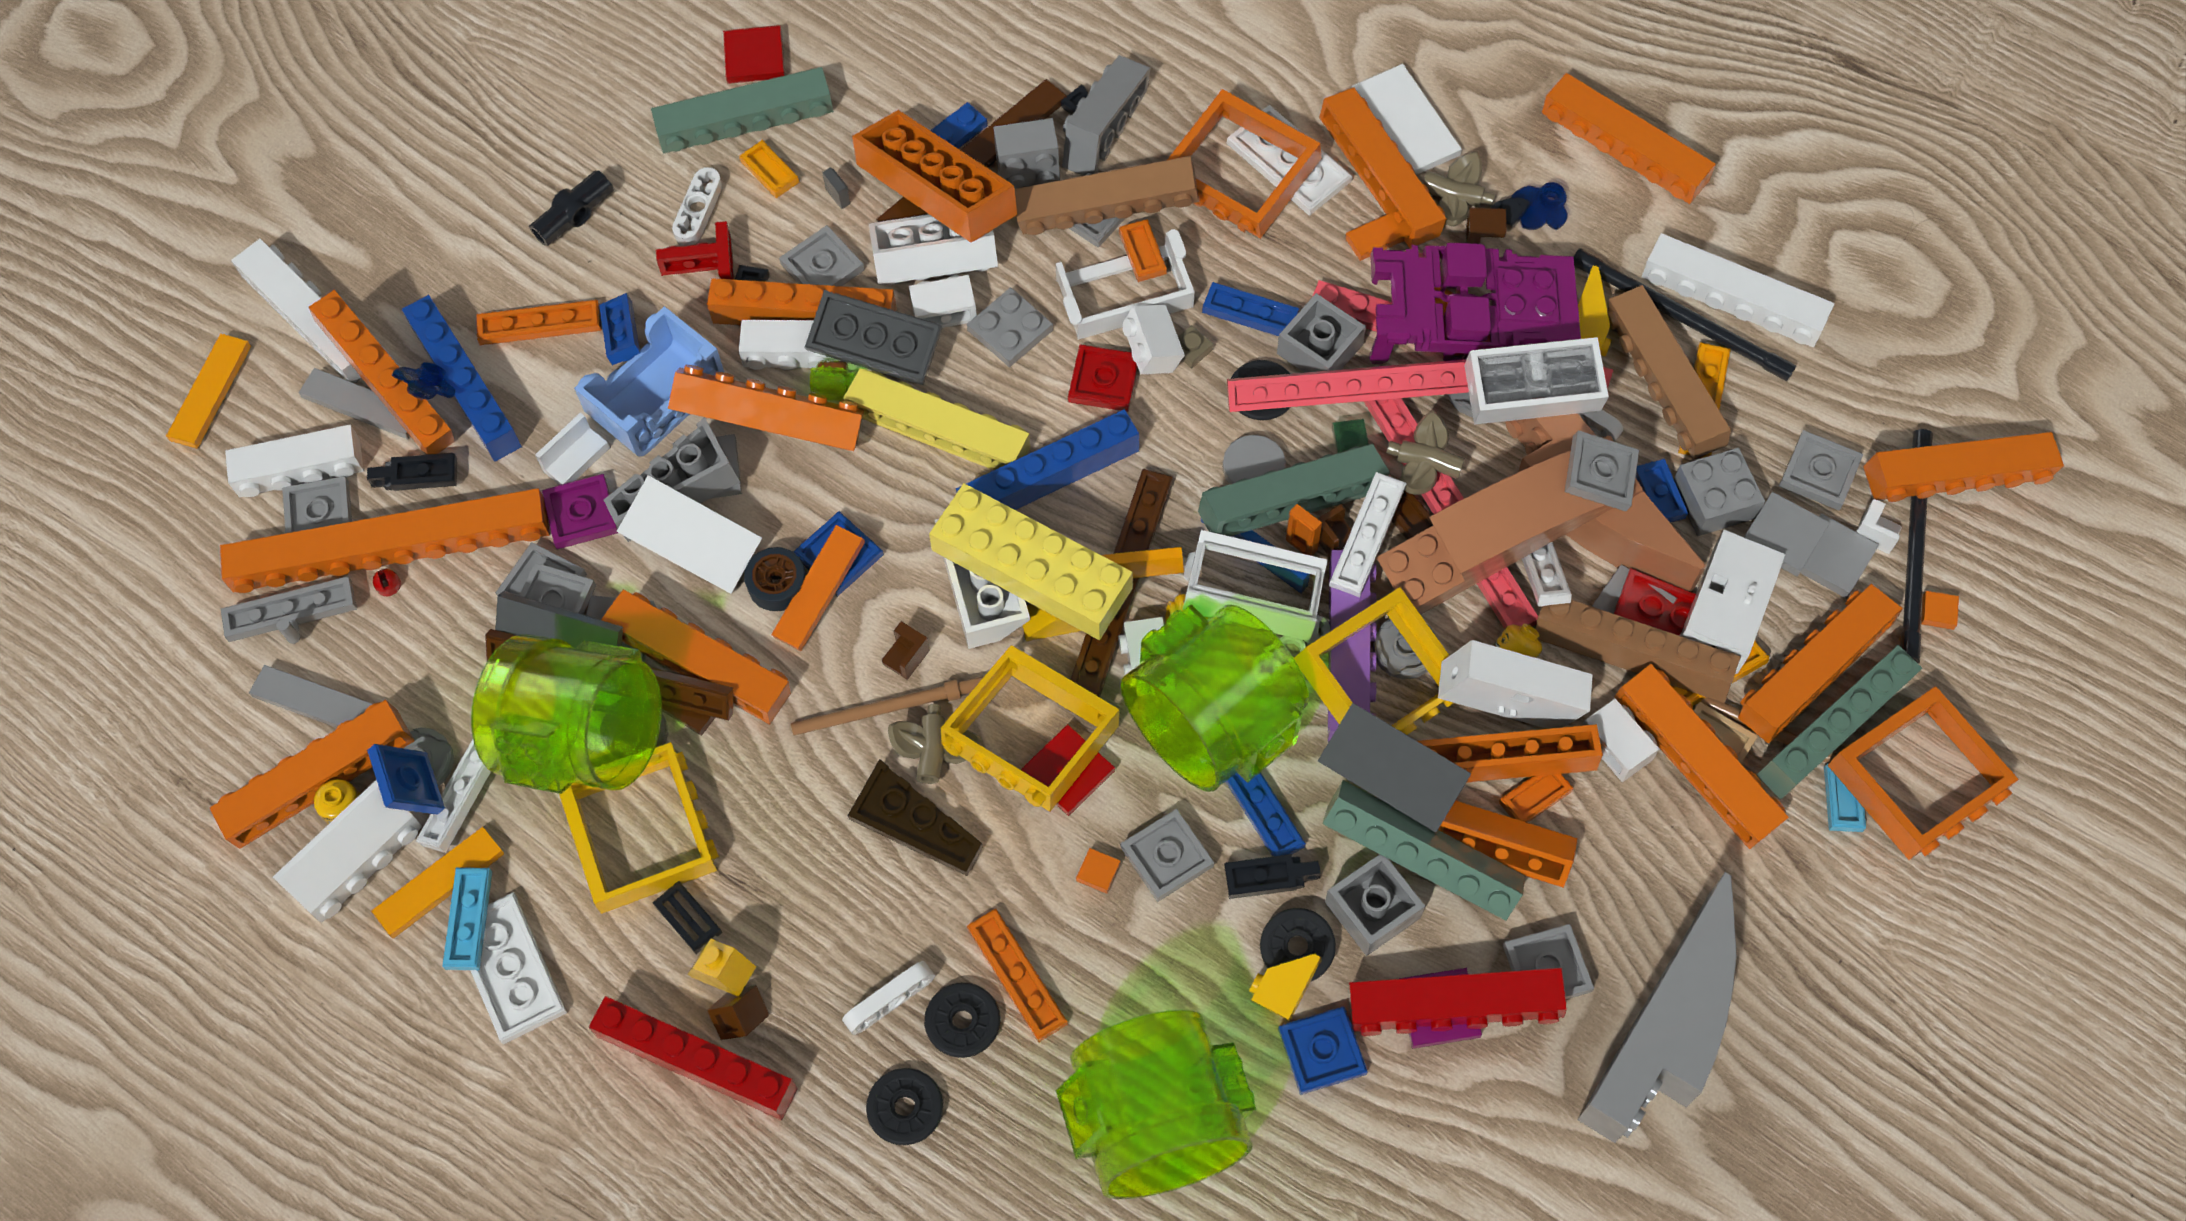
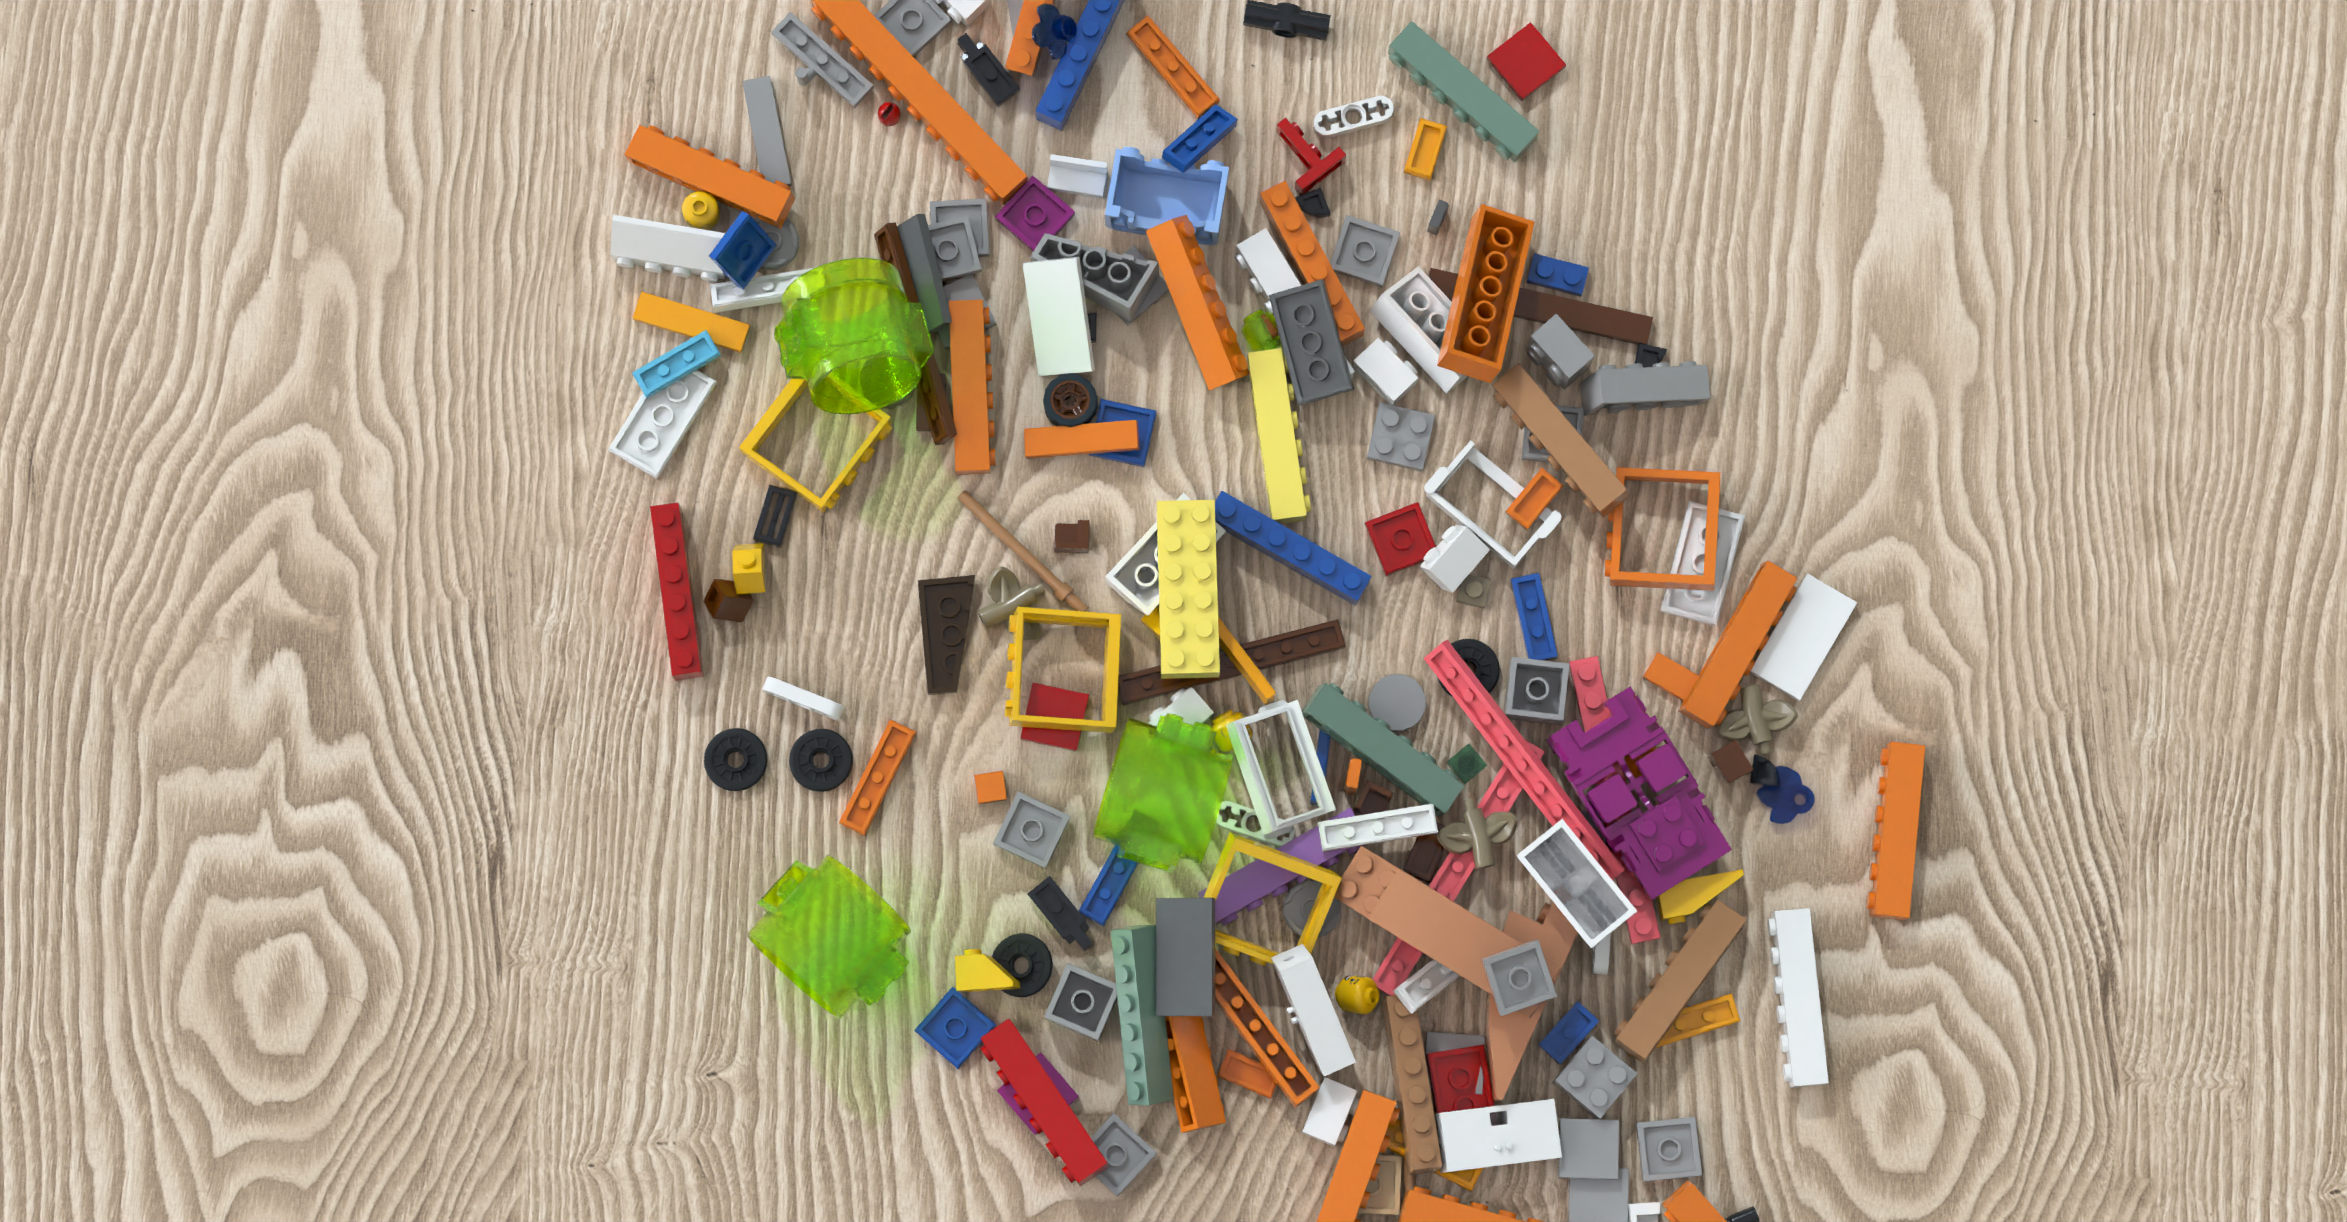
camera: 55 degrees right, 15 degrees up
black piece [1574,248,1797,382] -> none

